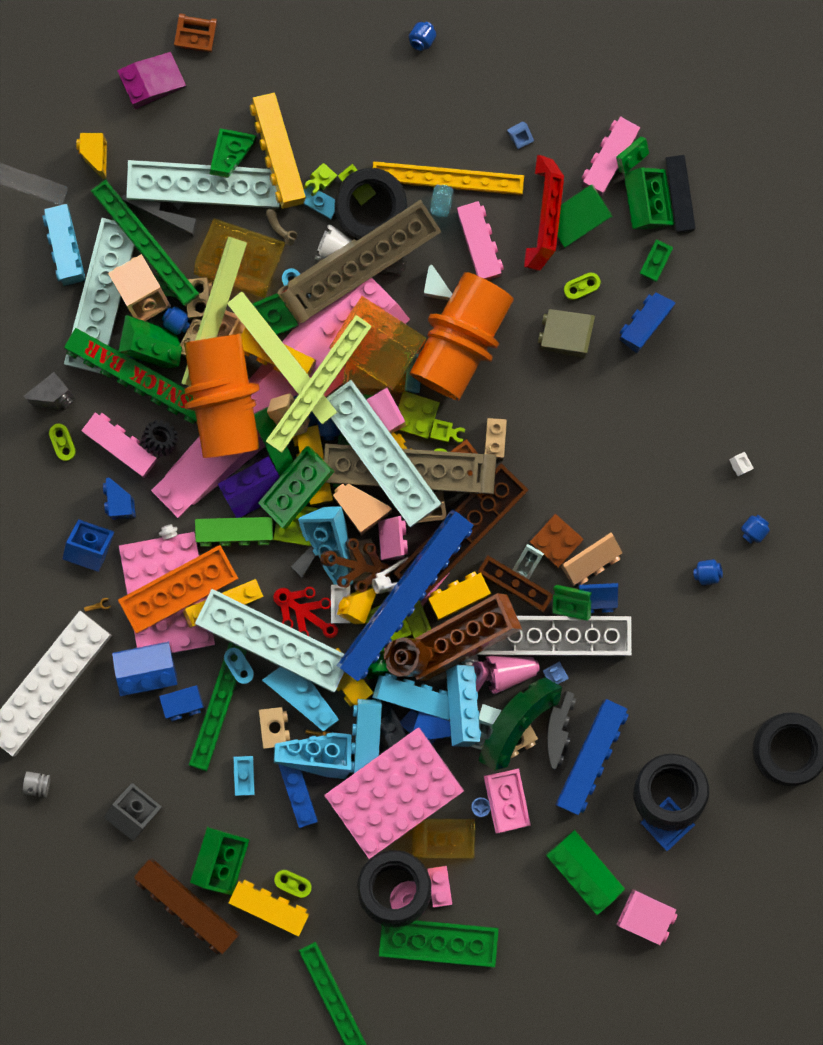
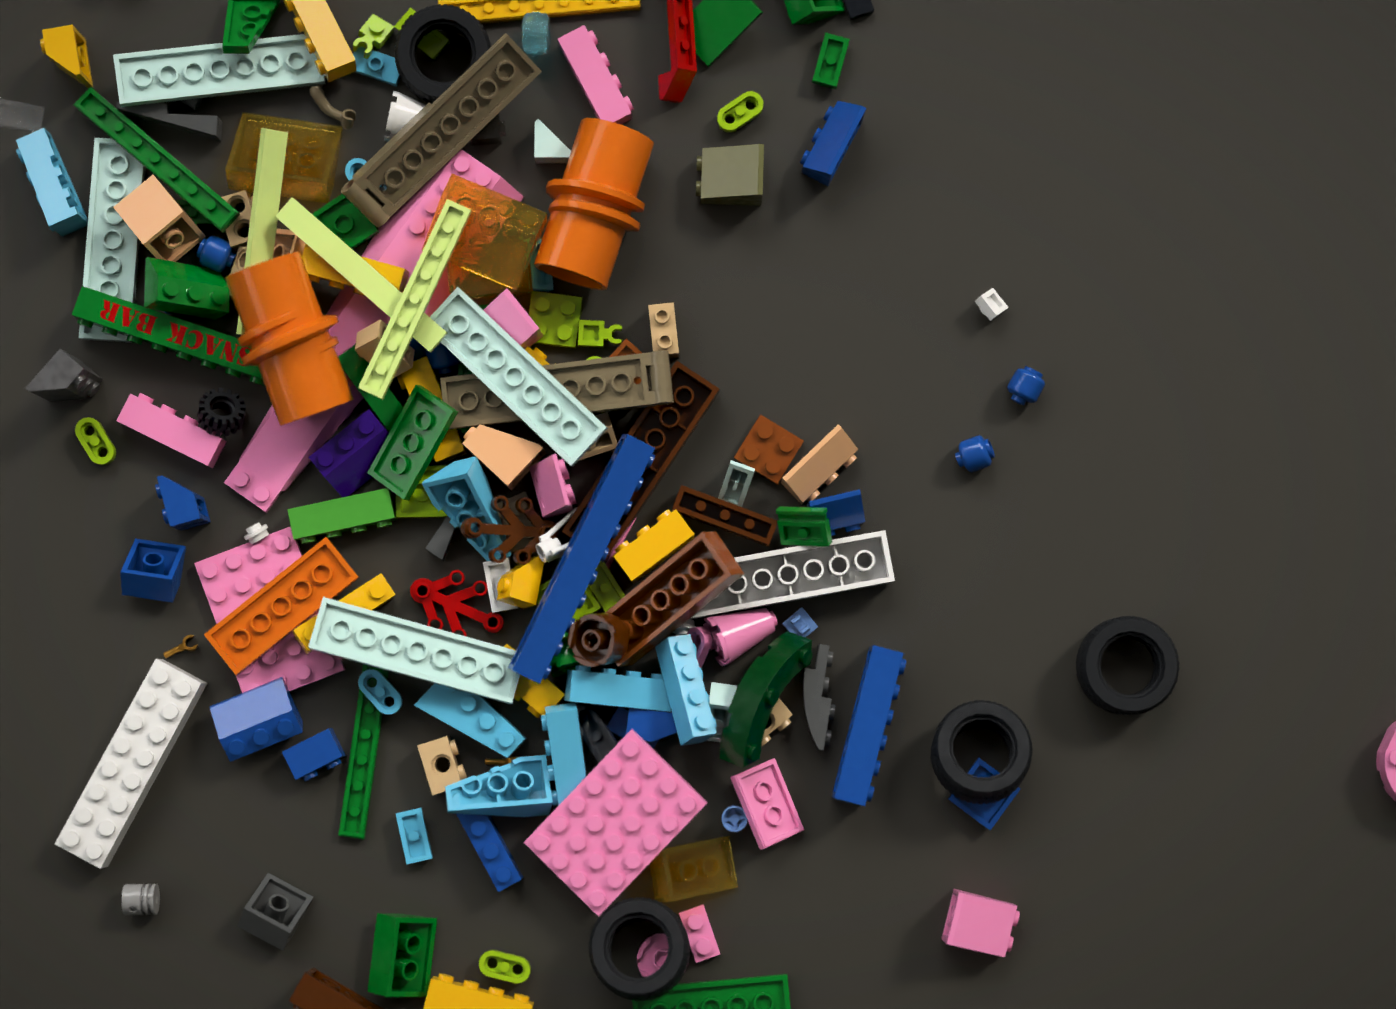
camera: 10 degrees left, 0 degrees up
green slope [545,830,625,915] -> none

